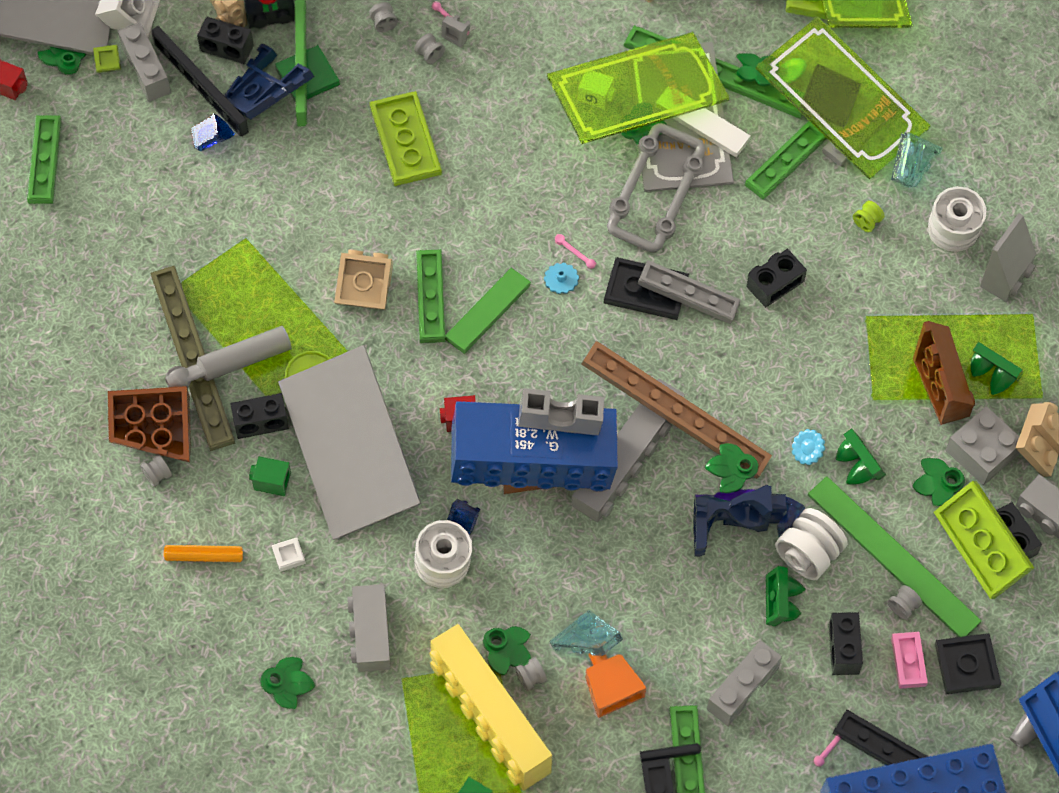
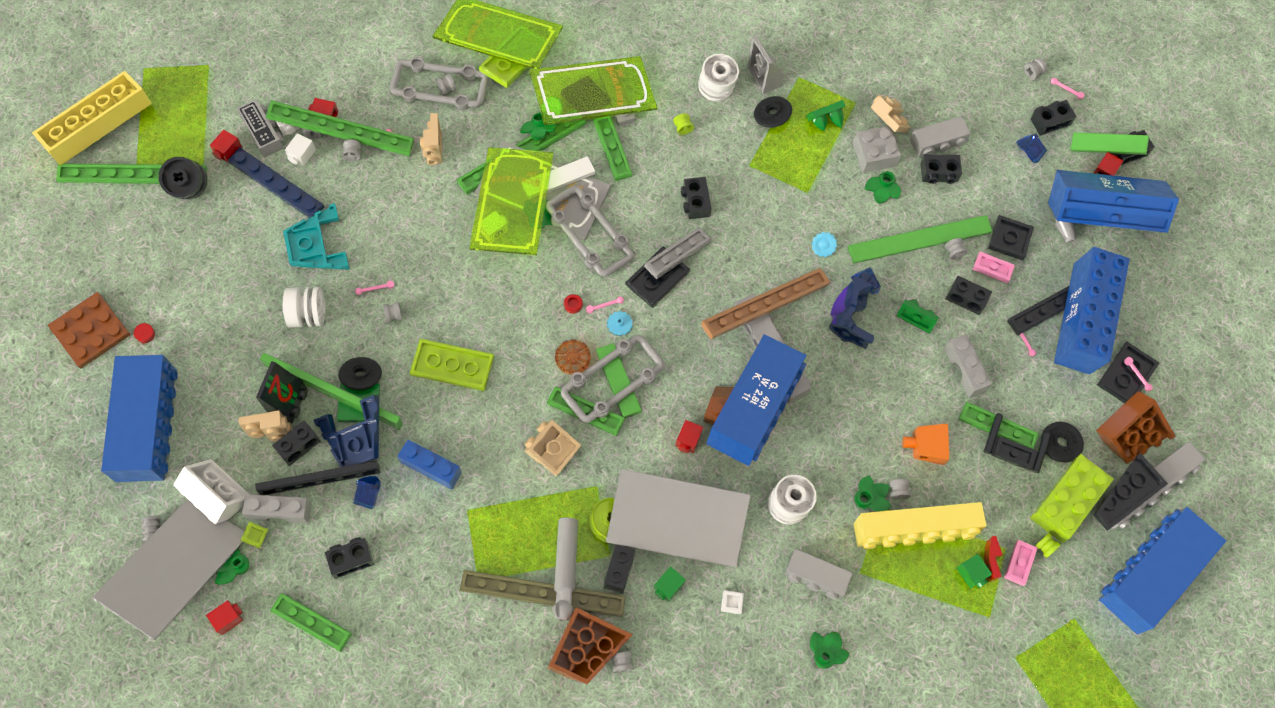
camera: 65 degrees left, 5 degrees up
light orange axle [163,545,243,562] -> none
light grey wheel [369,2,398,33] -> none
light grey tile [441,14,470,48] -> none
clear blue tile [447,499,480,535] -> none
light grey arch [518,388,604,436] -> none
clear light blue wing [549,610,623,656] -> none
green plate [705,443,758,493] -> none
white wheel [775,508,848,580] -> none
green tile [836,428,886,485] -> none
clear light blue wing [891,132,942,188] -> none
dark orange wedge [913,321,975,425] -> none
lime tile [933,481,1034,599] -> none
none -> black brick [325,537,375,579]
none -> black wheel [338,357,382,390]
none -> blue brick [397,440,462,490]
none -> clear orange wheel [555,339,591,375]
none -> light grey bar [561,335,665,423]
none -> red tile [564,294,583,314]
none -> black wheel [754,96,792,128]

